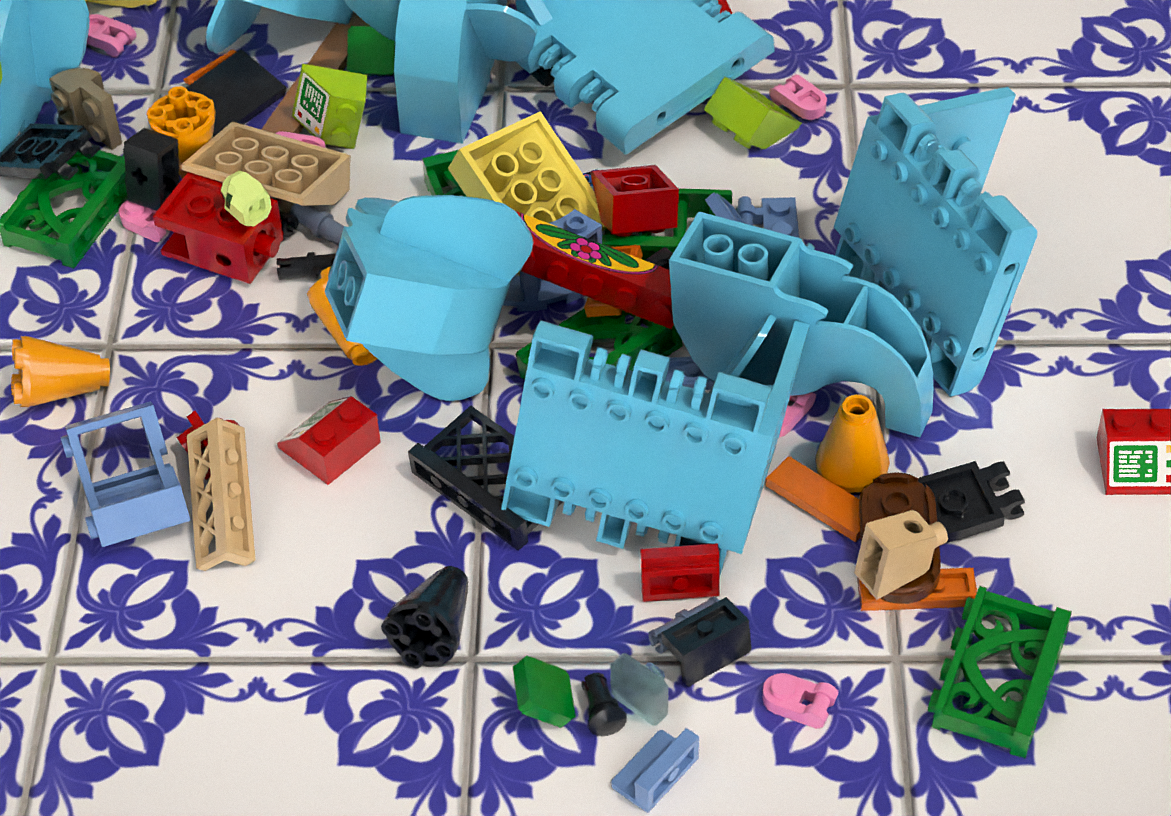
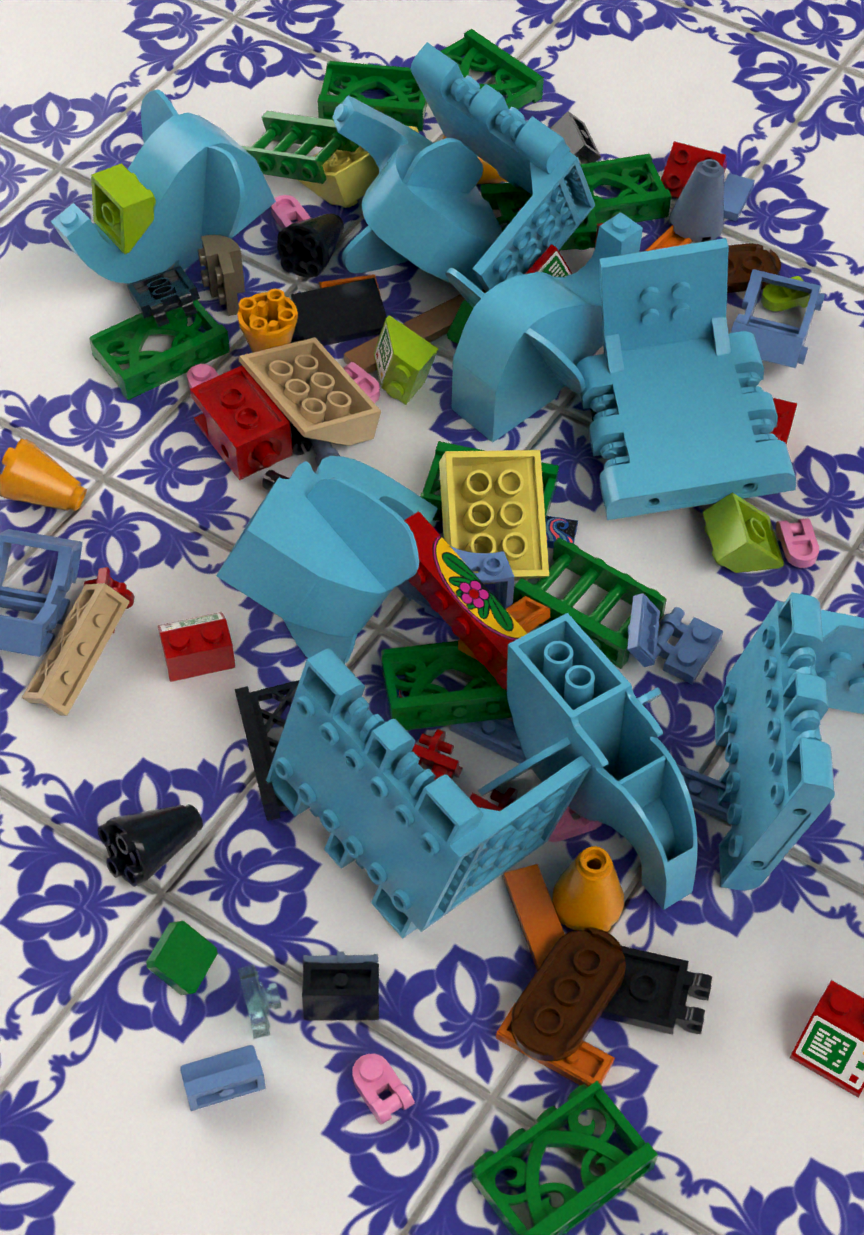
camera: 30 degrees right, 5 degrees up
black brick [123,128,180,211] -> none
yellowish green rock [221,171,272,227] -> none
black pin [581,673,627,736] -> none
red slope [591,165,679,237] -> none
red plate [640,543,720,602] -> none
tan torso [854,510,948,600] -> none
none -> black cone [277,213,344,278]

